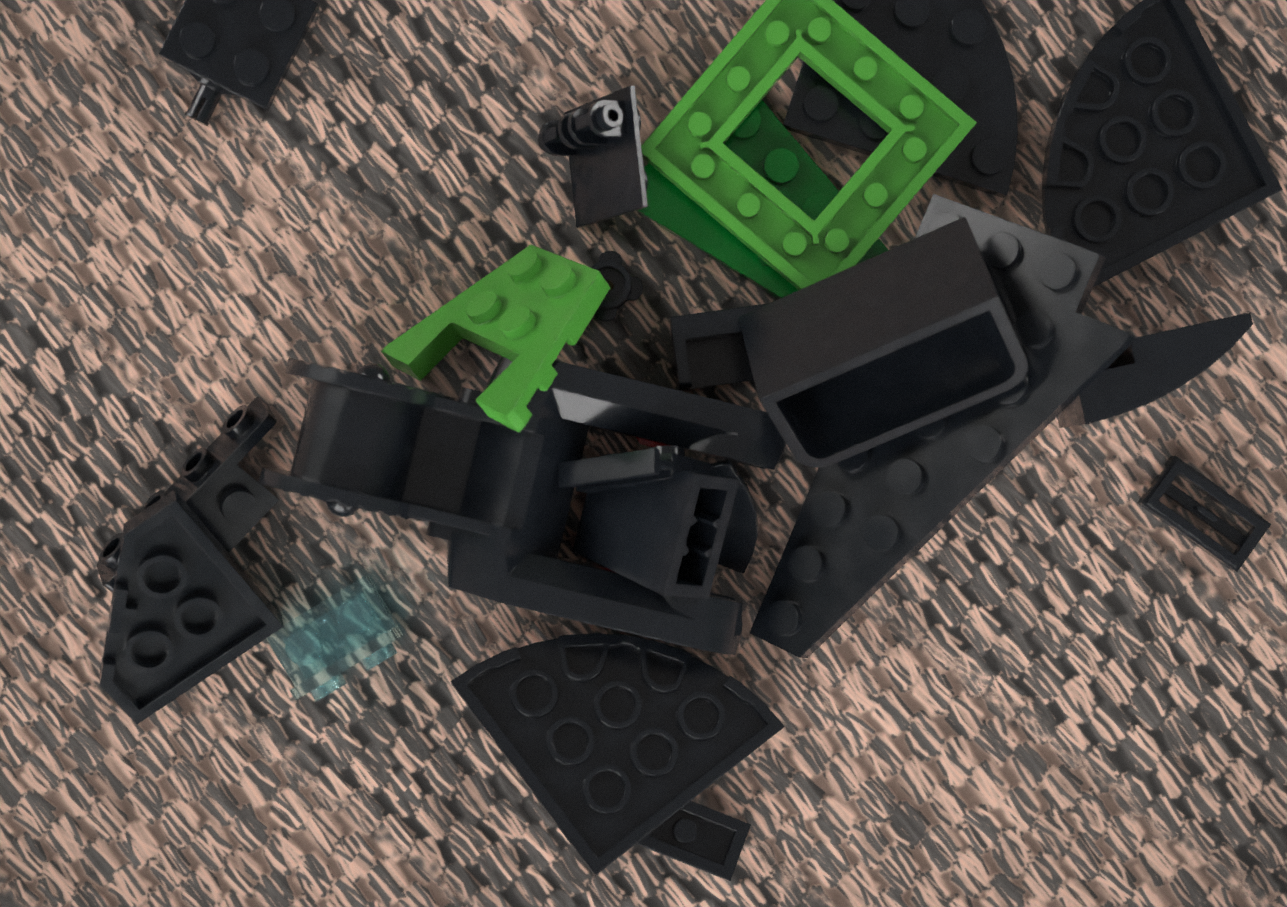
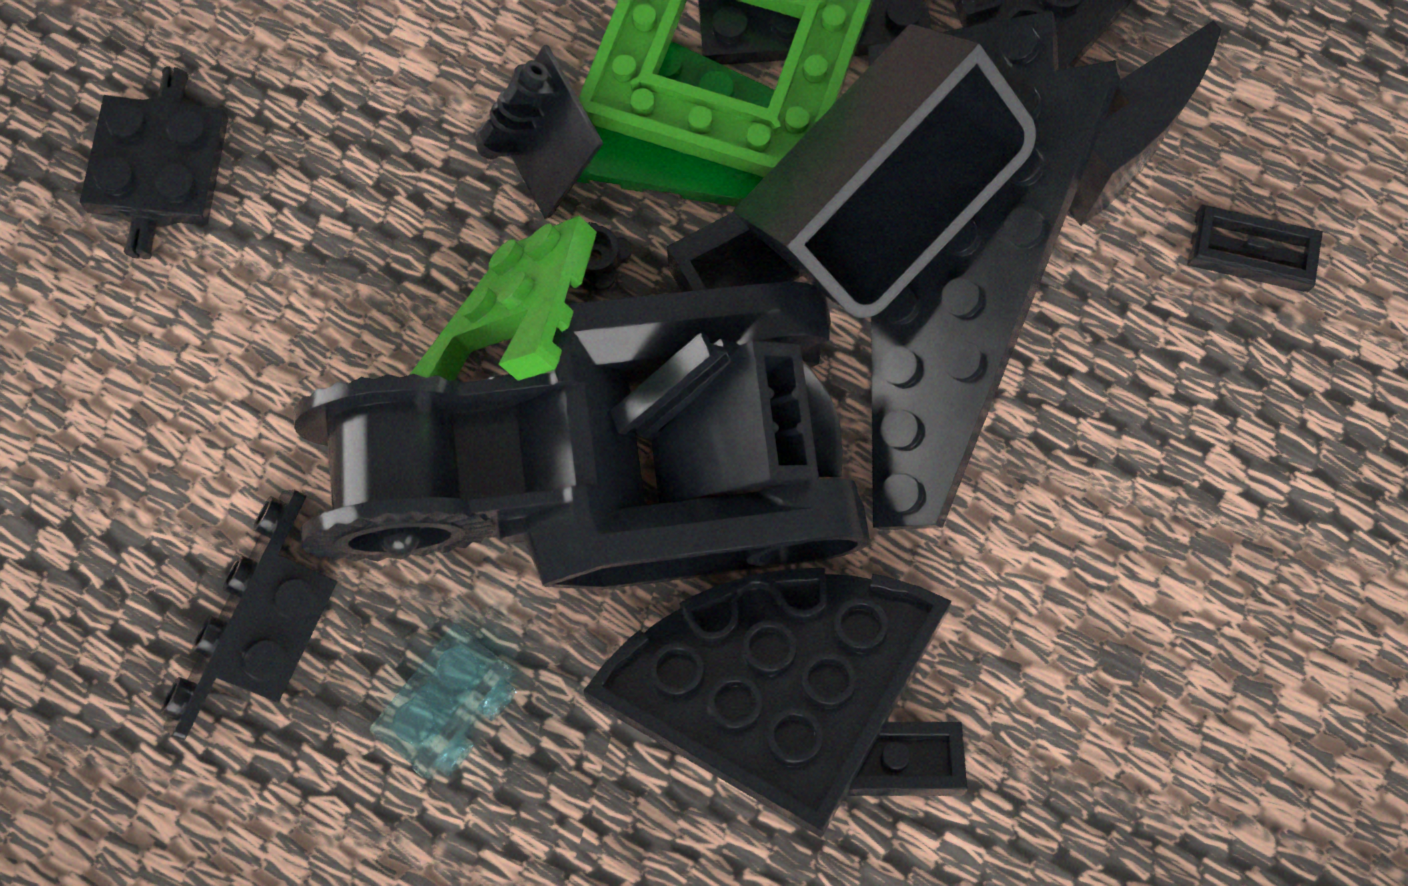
camera: 20 degrees left, 15 degrees down
black plate [100,490,284,724] -> none

